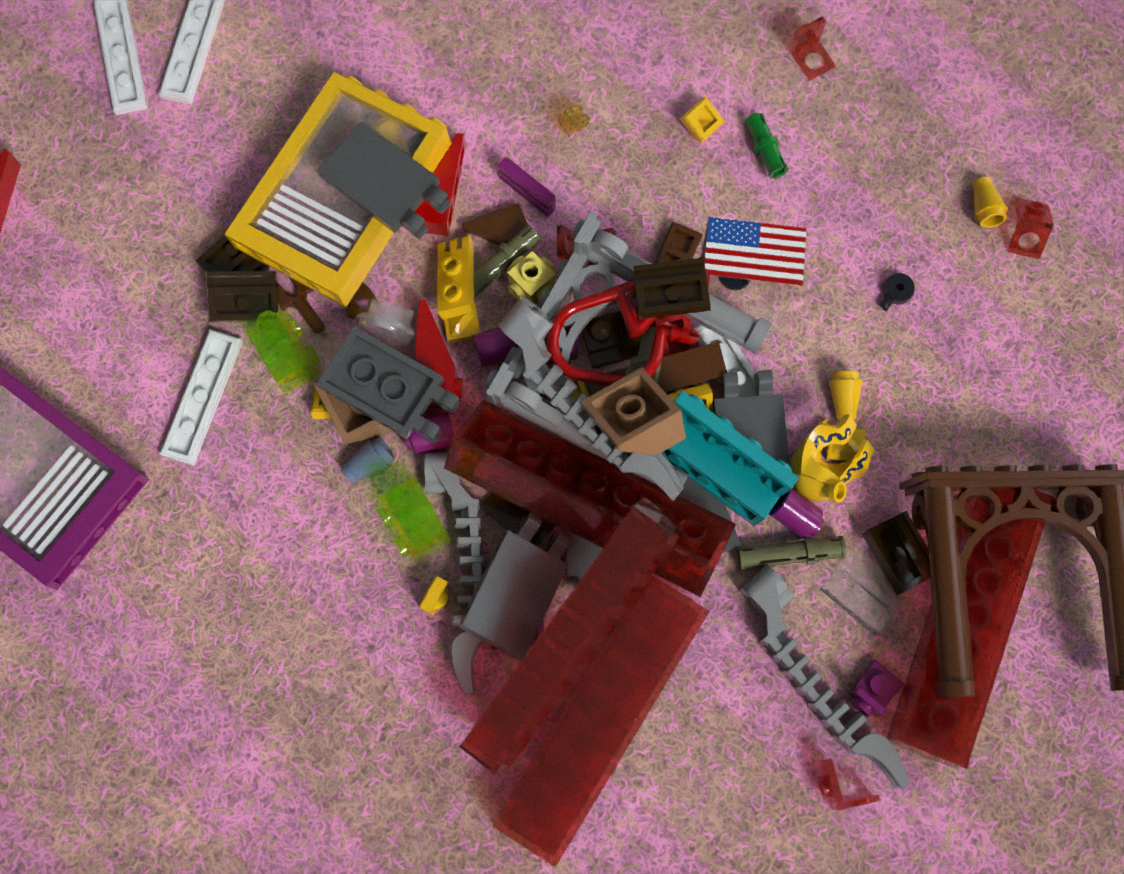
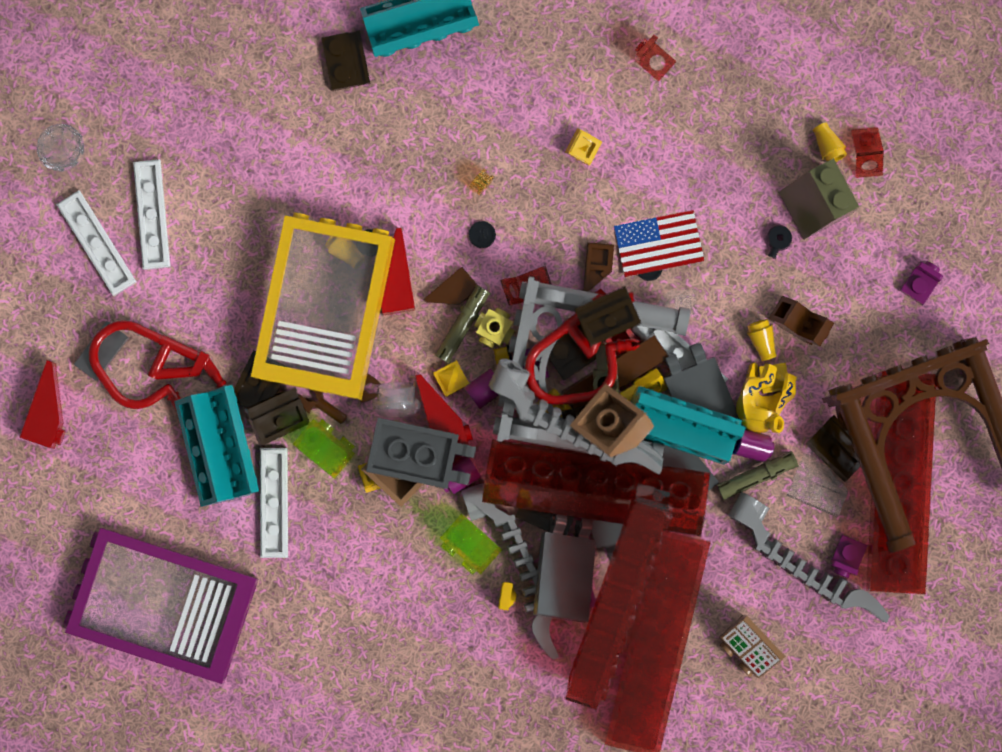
camera: 15 degrees left, 10 degrees up
dark grey tile [316,121,451,239] -> none
sand blue cone [341,437,395,483] -> none
yellow hinge [437,235,474,320] -> none
magenta tile [498,157,556,217] -> none
green pin [744,113,789,179] -> none
clear red bracket [818,759,881,811] -> none
none -> flat silver tile [74,321,129,381]
none -> red piece [89,320,227,412]
none -> teal brick [174,385,259,507]
none -> black piece [469,221,496,248]
none -> slope [719,615,785,678]
none -> reddish brown brick [768,296,835,346]
none -> olive slope [779,158,859,240]
none -> magenta bracket [900,261,943,306]

